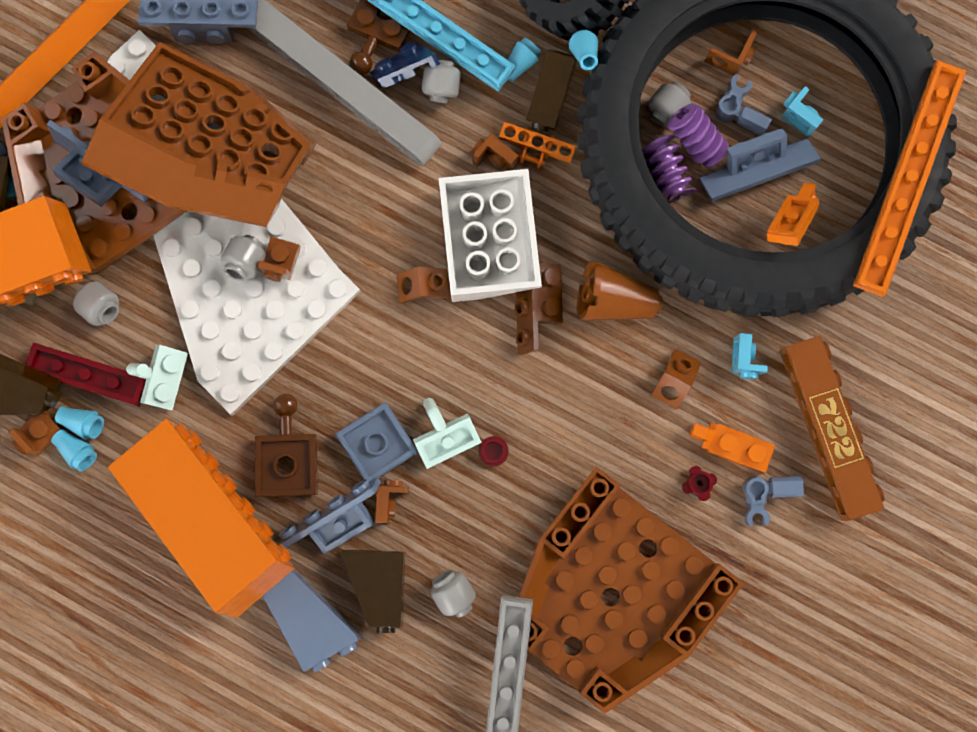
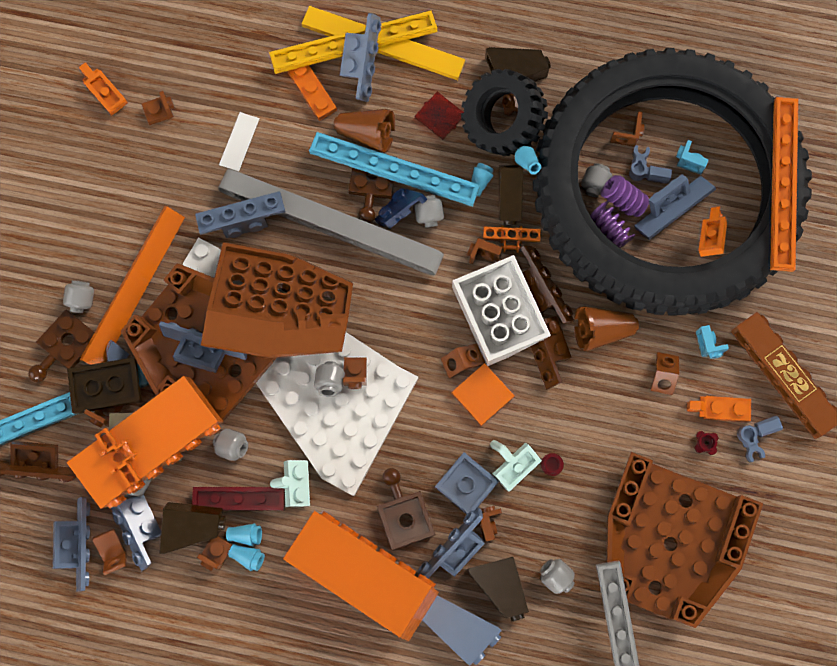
camera: 15 degrees left, 5 degrees down
none -> orange tile [451,363,515,426]
none -> reddish brown bracket [521,246,575,324]

